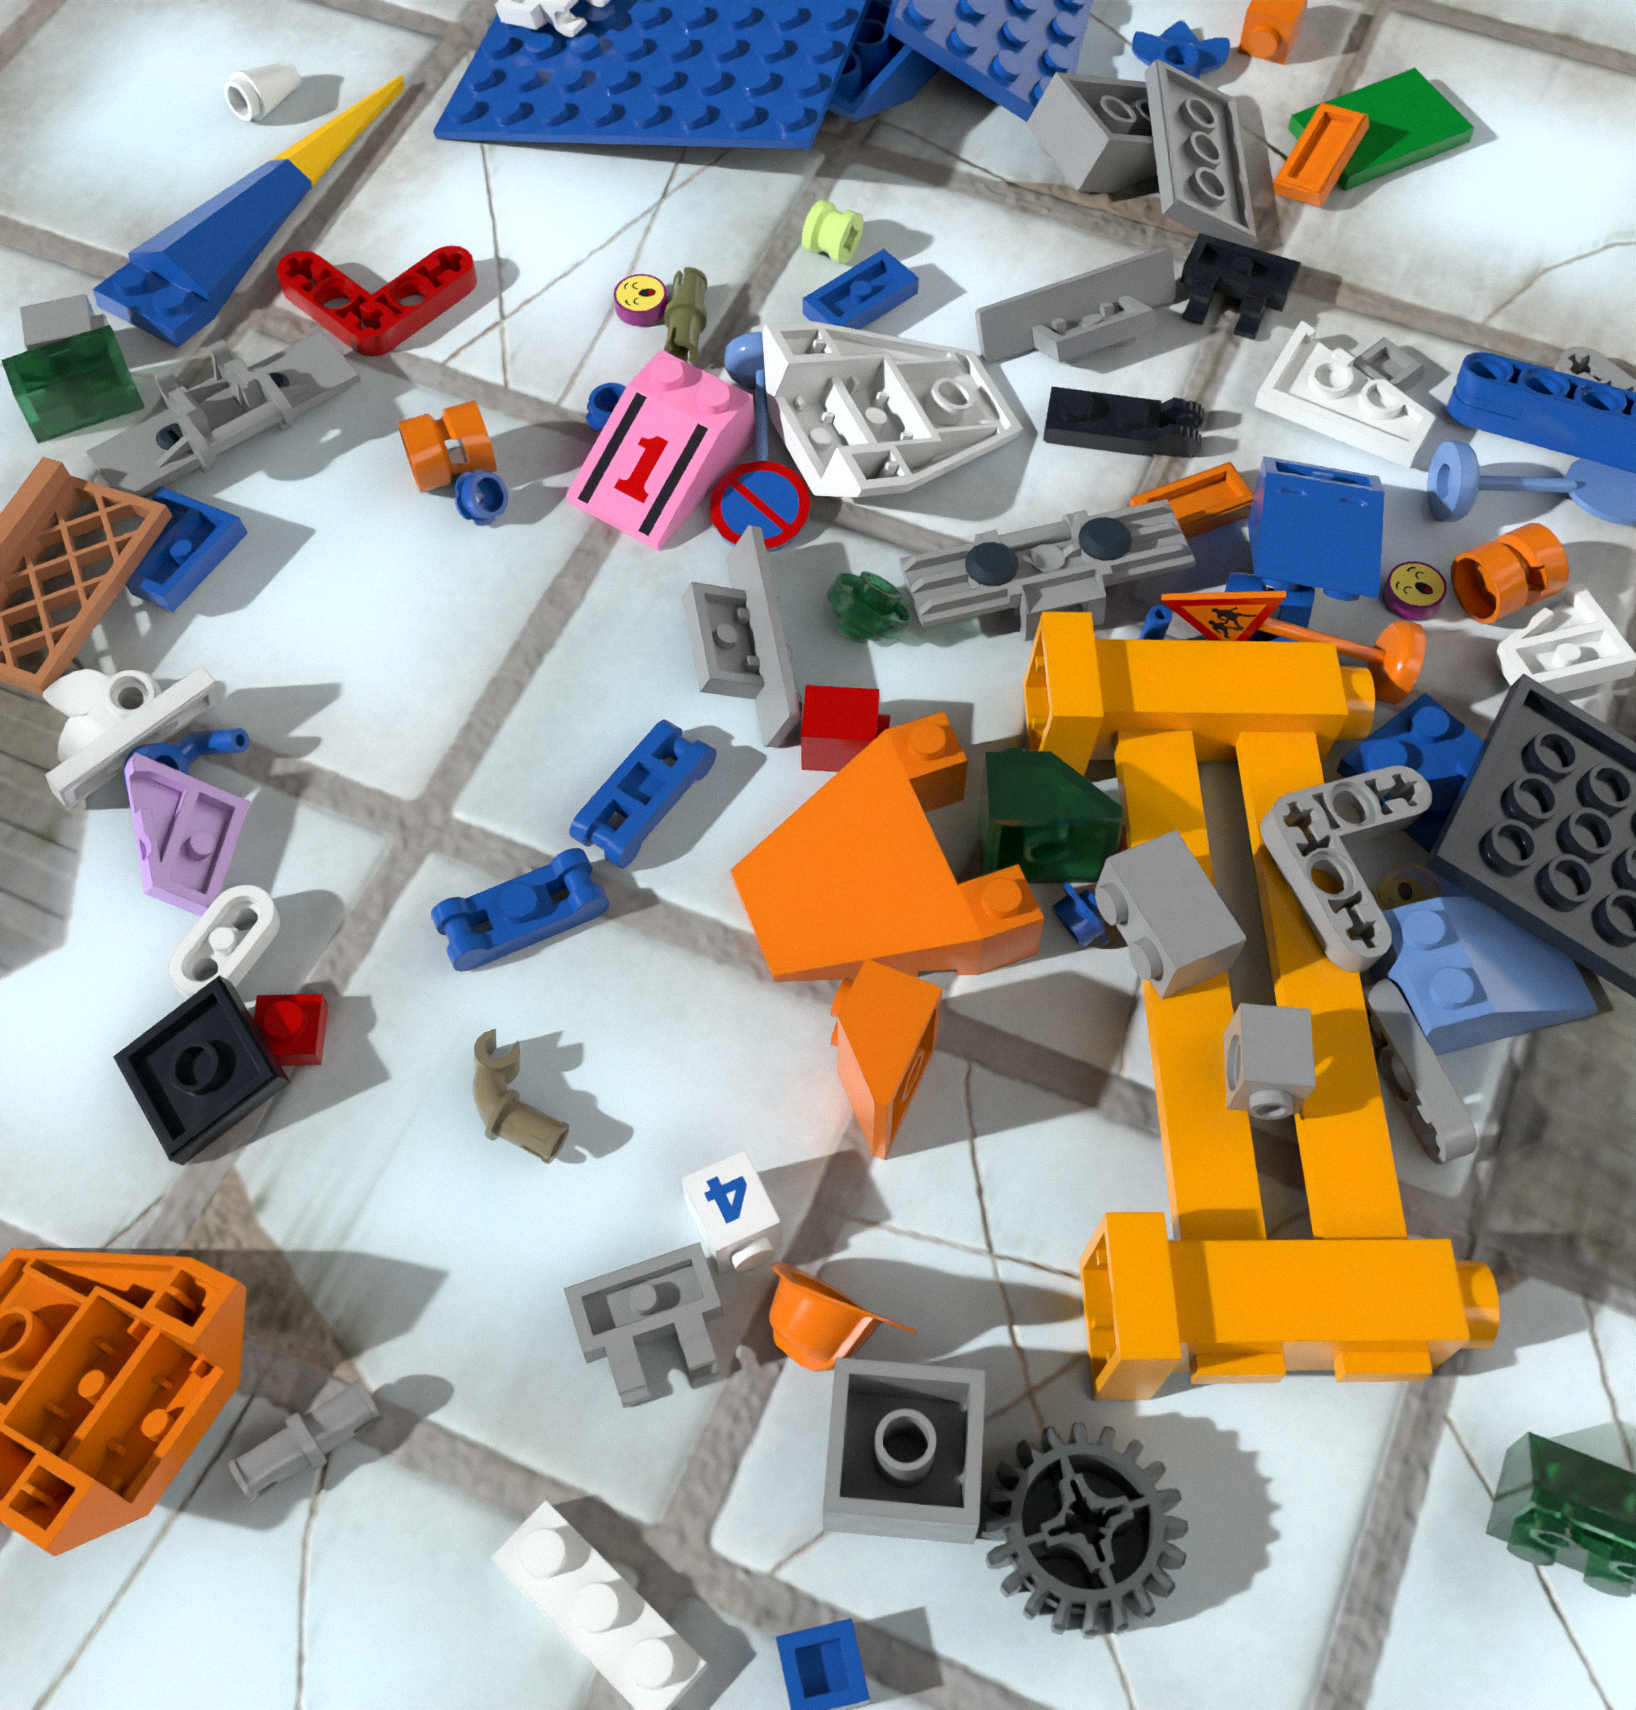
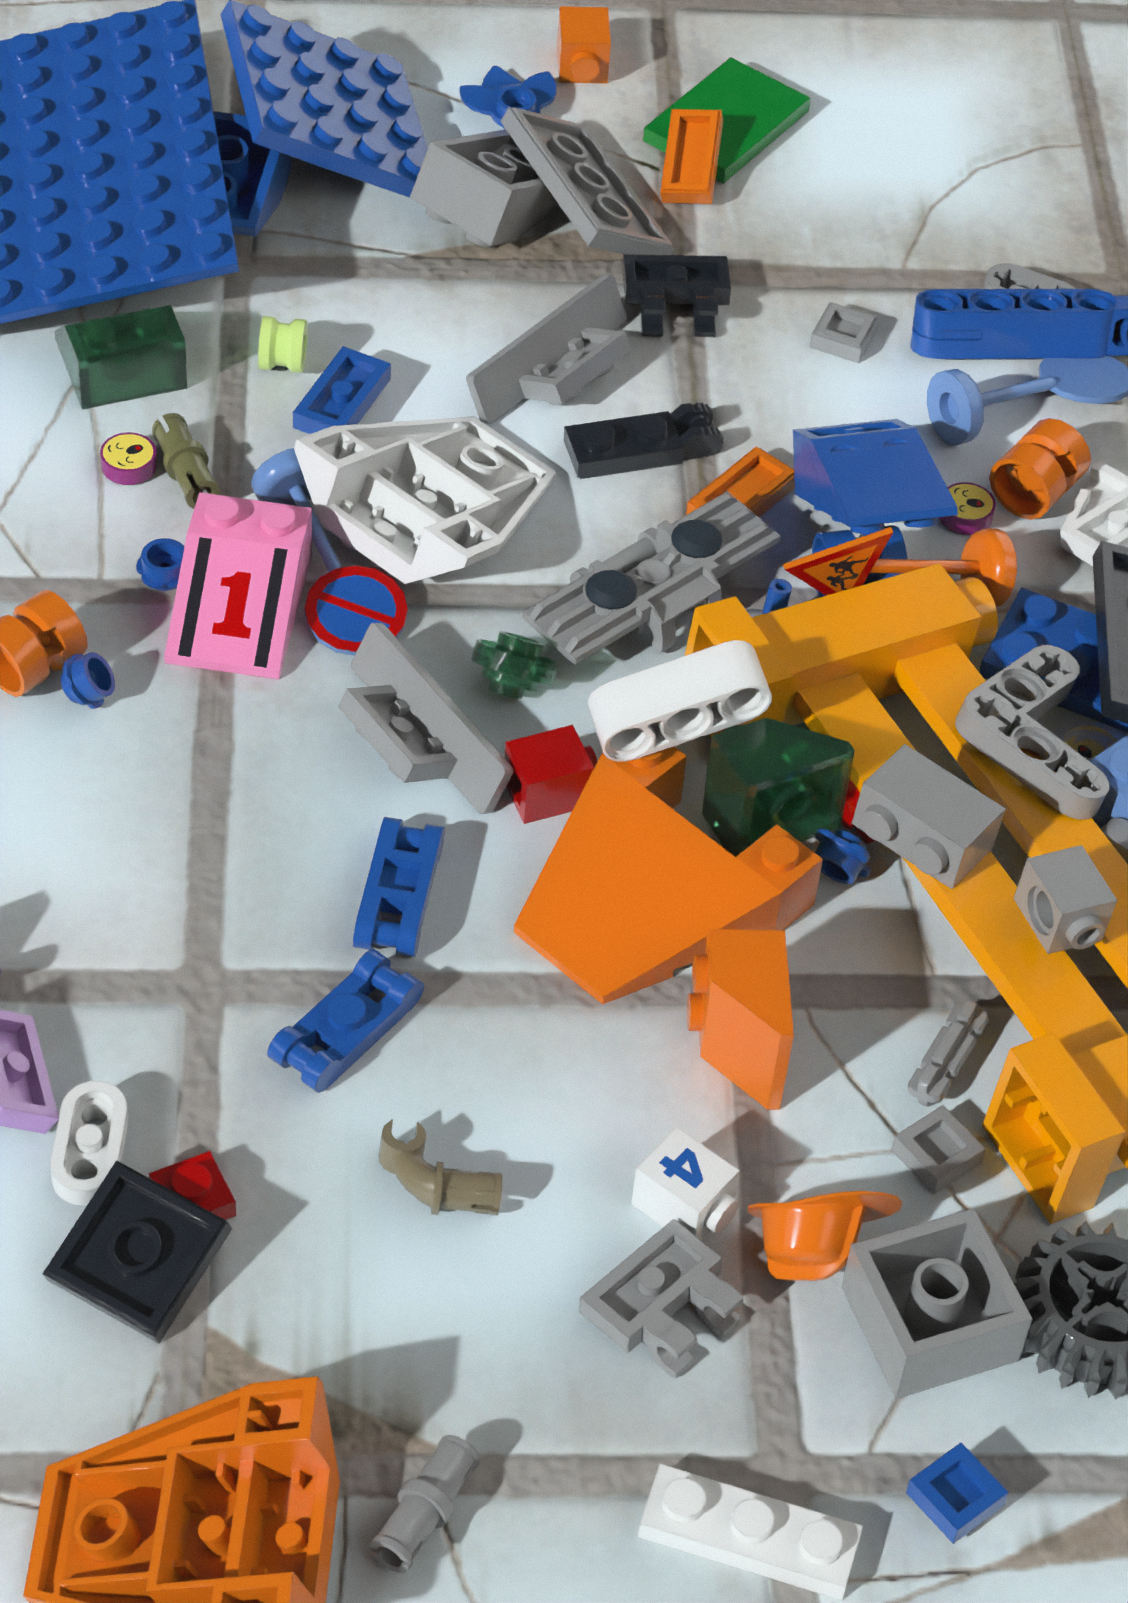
camera: 30 degrees left, 10 degrees down
white wing [1254,320,1436,469] -> none
none -> clear green slope [54,305,187,410]
none -> white beam [588,640,772,762]
none -> light grey tile [891,1105,986,1194]
none -> light grey axle [908,1000,989,1107]

